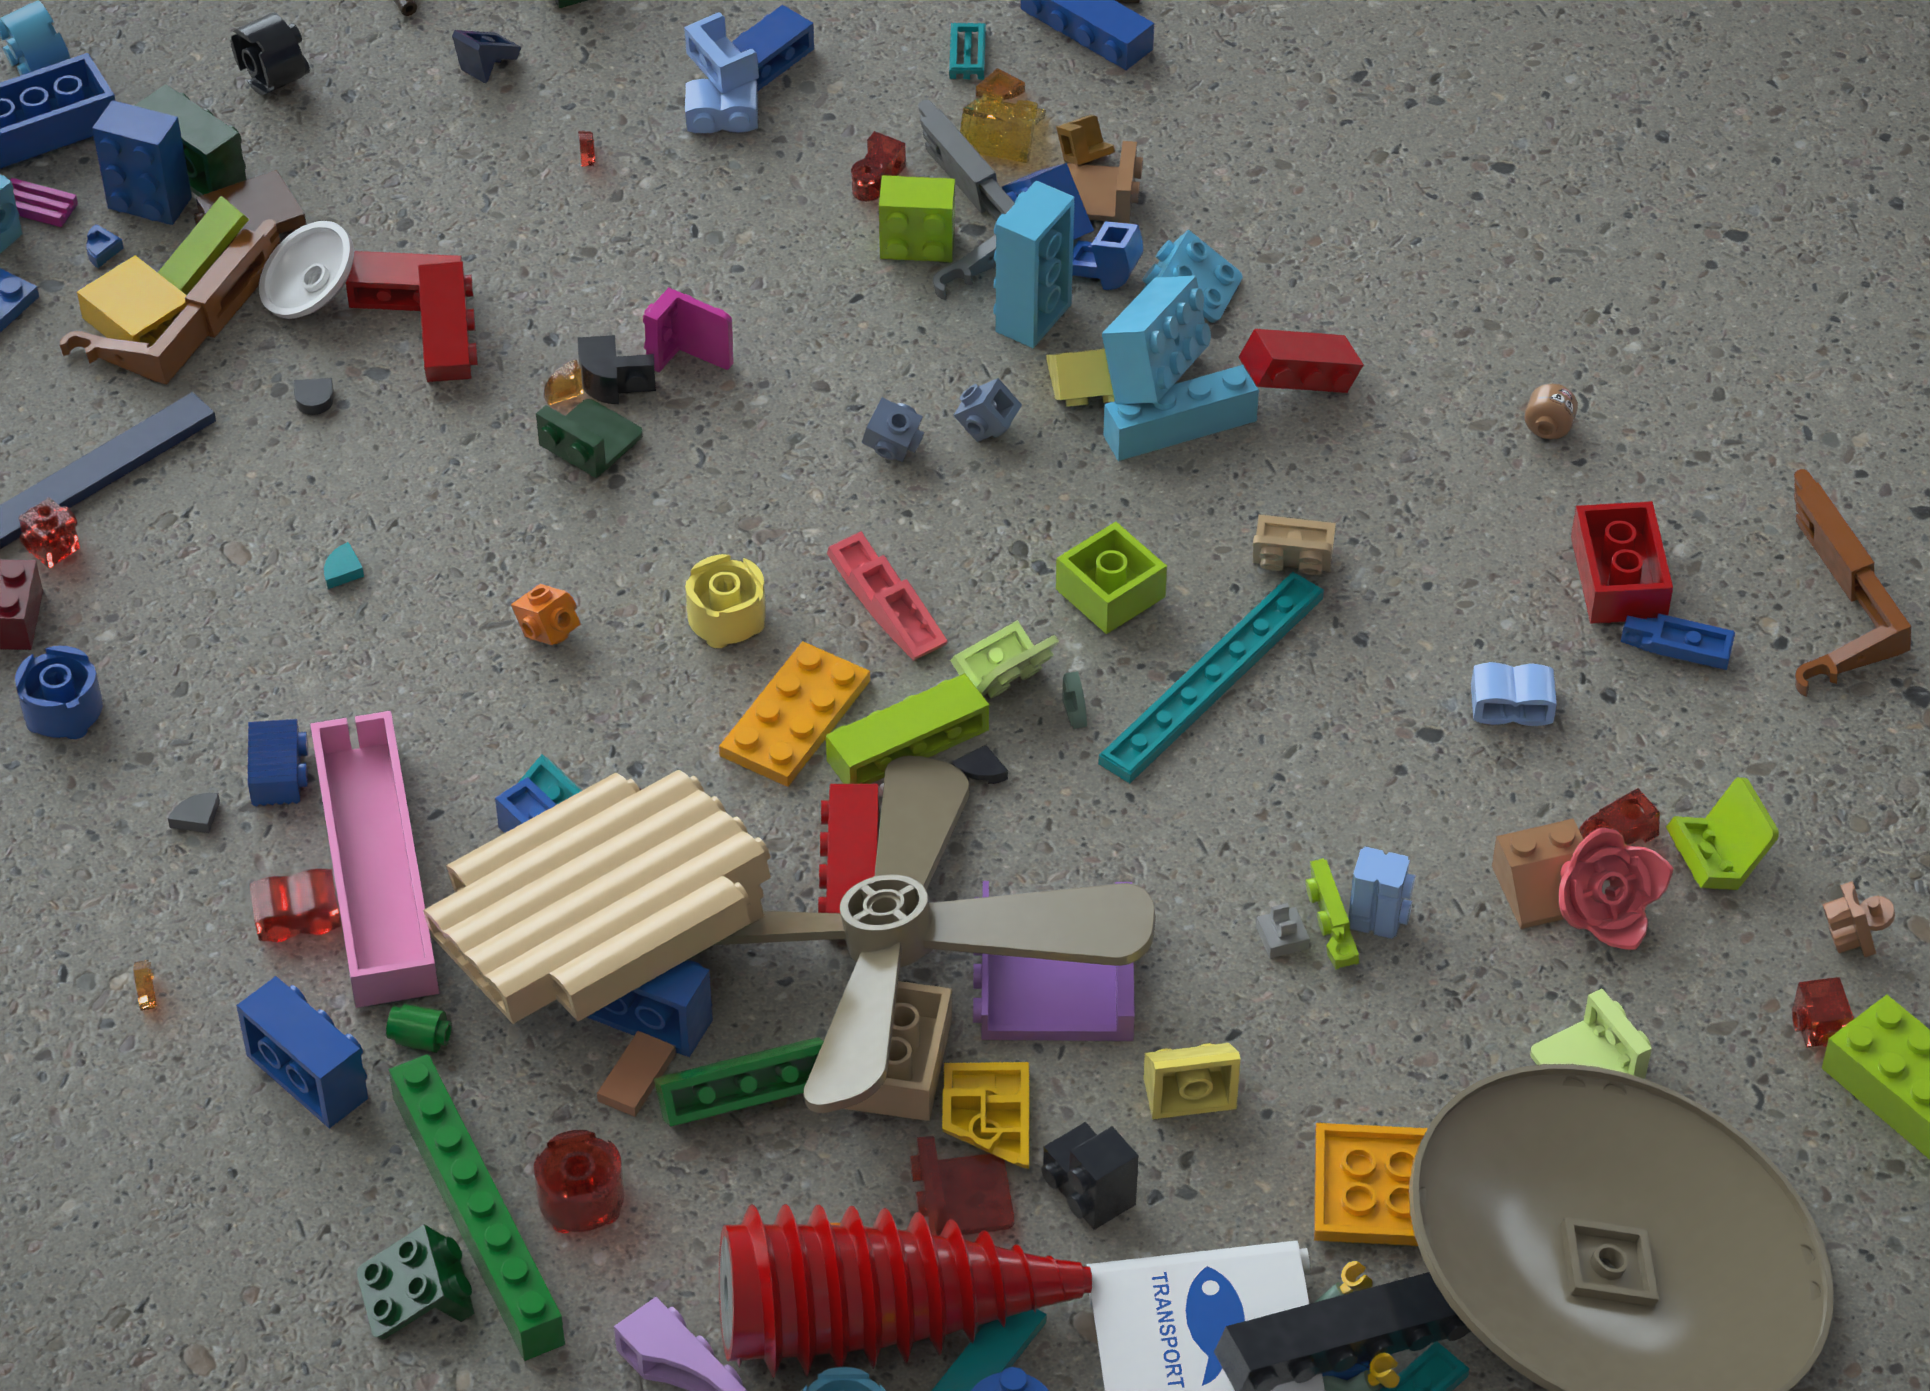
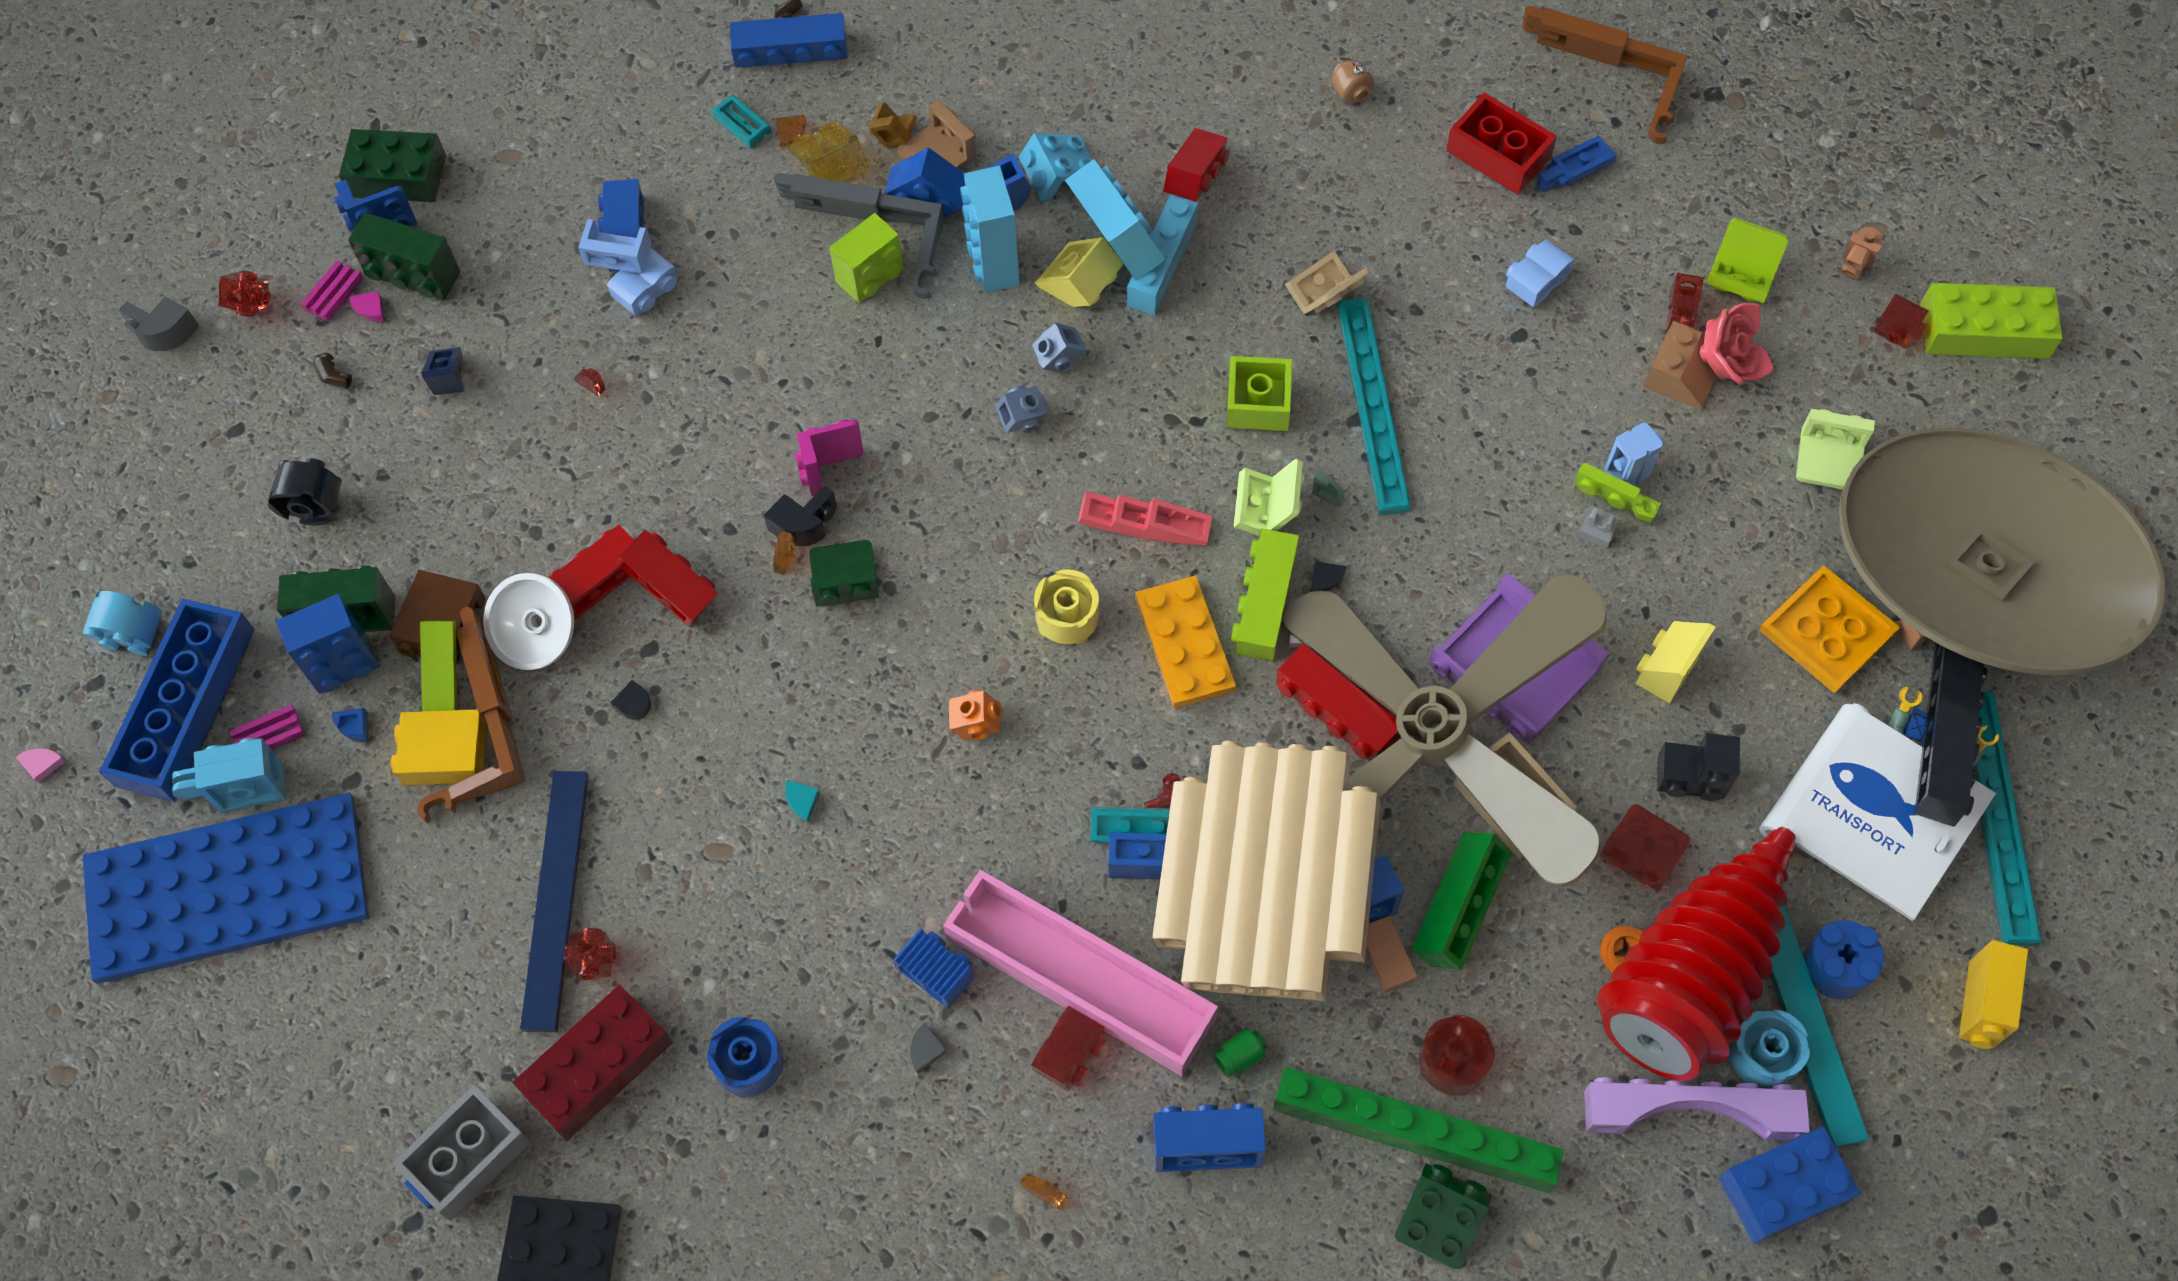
camera: 45 degrees left, 15 degrees up
clear red leg [851,131,906,202] -> none
yellow slope [942,1062,1030,1169] -> none

